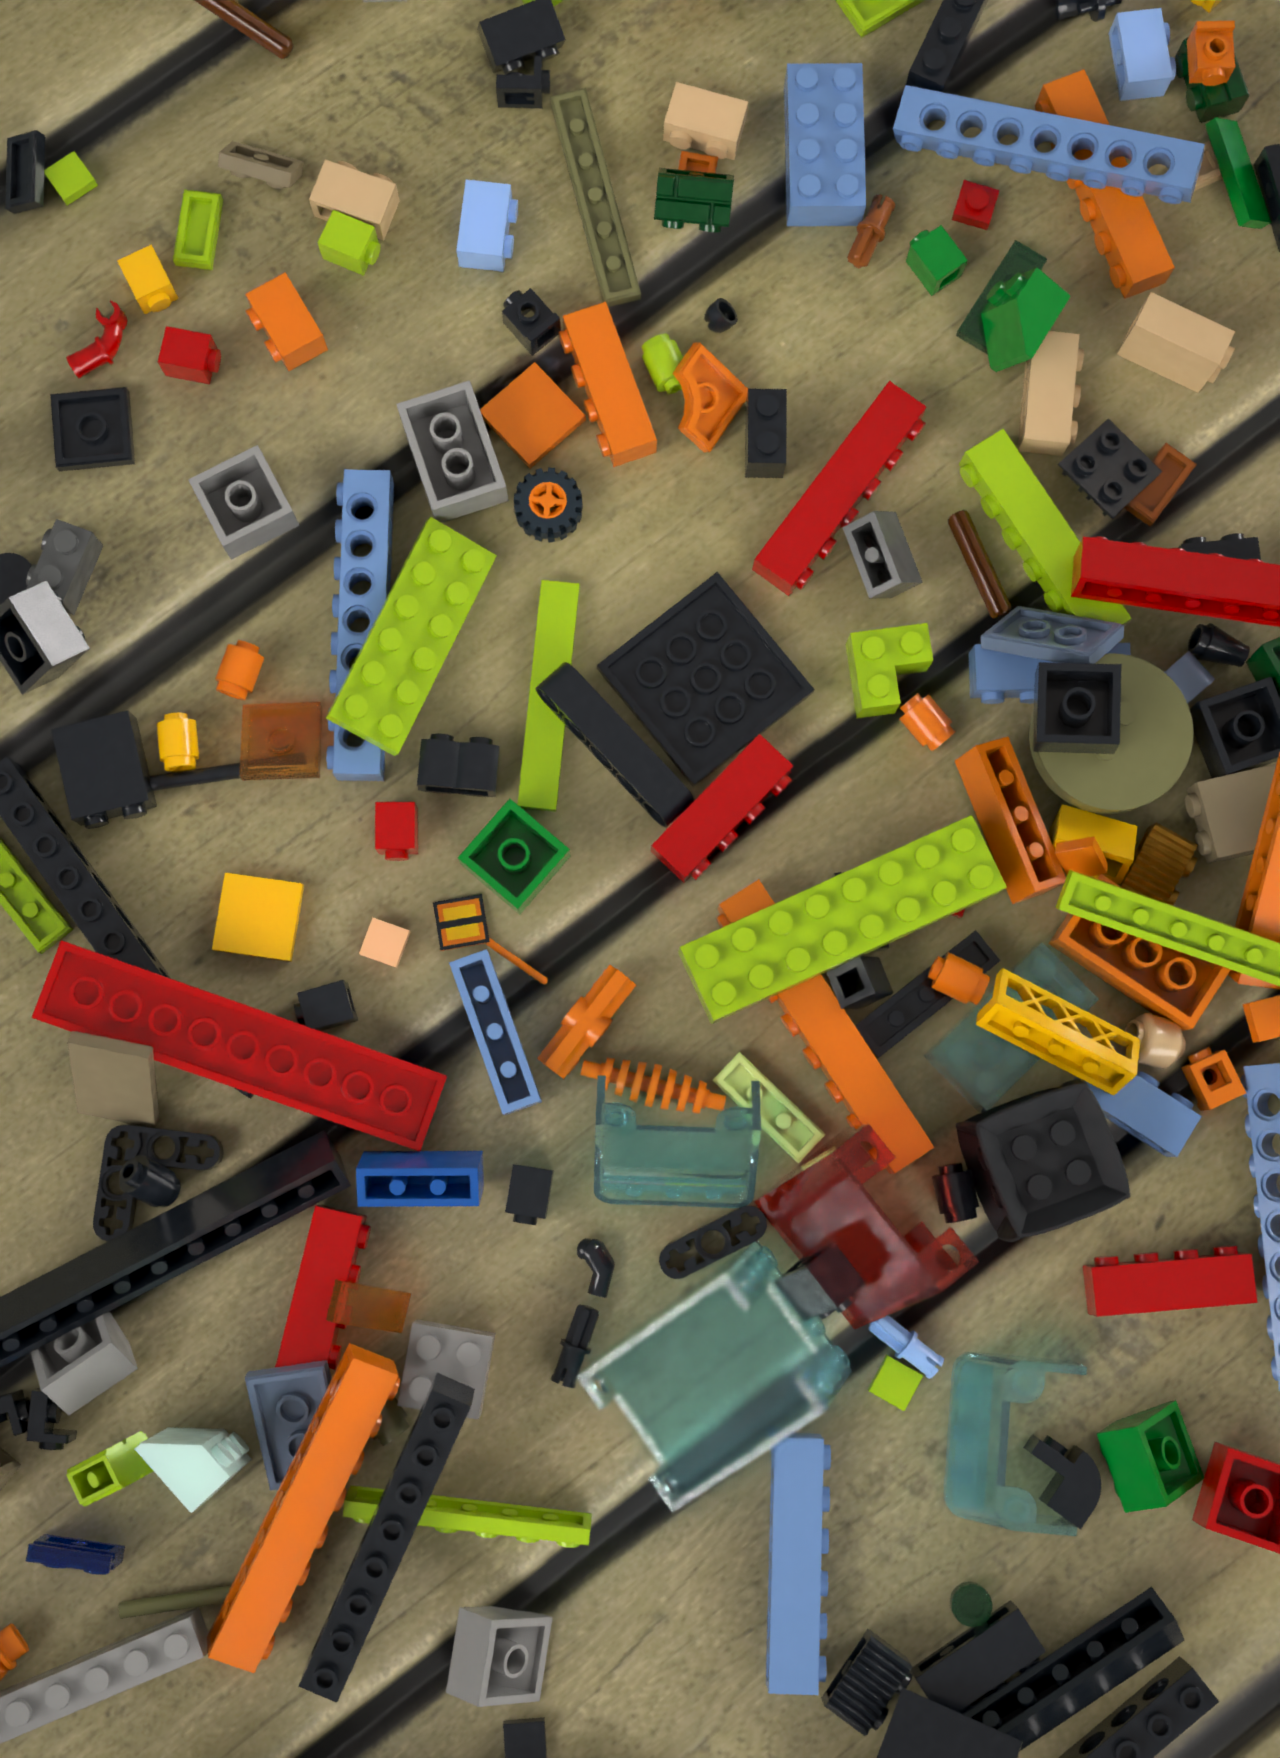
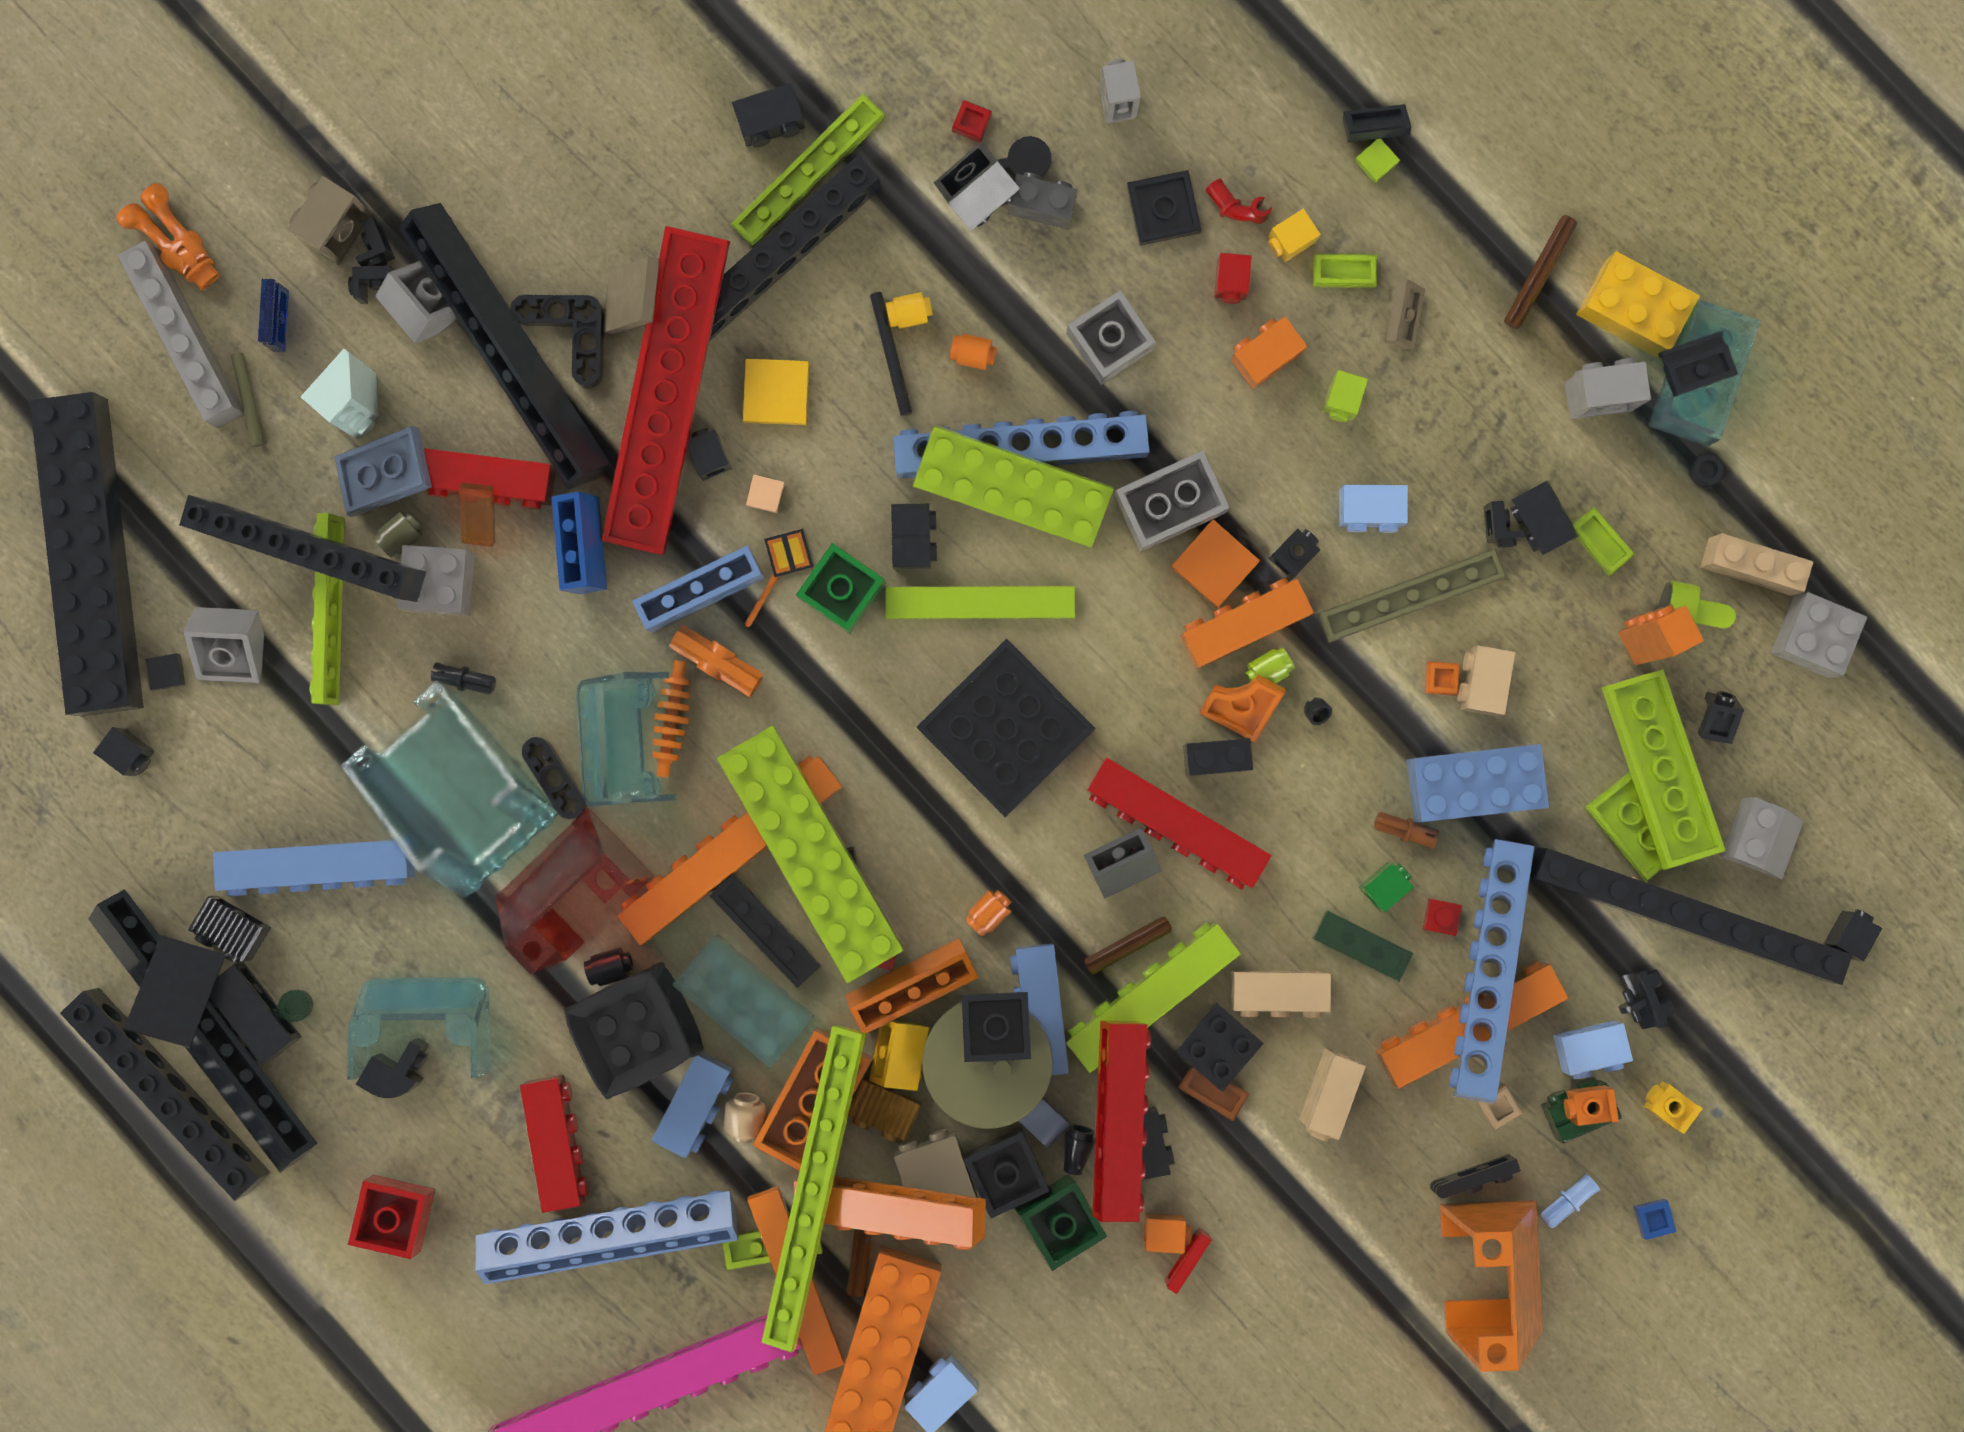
camera: 90 degrees right, 5 degrees up
black brick [51,710,157,829] -> none
lime brick [66,1431,154,1507] -> none
black brick [119,1155,181,1207] -> none
orange brick [207,1343,400,1673] -> none
clear orange tile [240,702,322,781] -> none
tan brick [309,159,400,241] -> none
red brick [375,802,418,861] -> none
black brick [505,1164,554,1225] -> none
black wheel [514,467,583,542] -> none
black beam [535,662,695,827] -> none
black arm [577,1238,615,1298] -> none
red brick [650,734,794,883] -> none
dark green brick [654,168,734,232] -> none
yellowish green tile [712,1052,826,1163] -> none
black brick [774,1242,865,1321] -> none
black brick [826,956,894,1009] -> none
lime brick [845,623,933,718] -> none
lime tile [867,1354,923,1411] -> none
light blue axle [868,1311,944,1379] -> none
orange brick [927,952,991,1005] -> none
yellow fence [975,968,1141,1096] -> none
green slope [981,267,1071,372] -> none
sand blue tile [981,606,1124,664] -> none
orange tile [1055,836,1108,876] -> none
green slope [1096,1400,1204,1513] -> none
orange brick [1181,1047,1246,1111] -> none
green tile [1205,117,1271,229] -> none

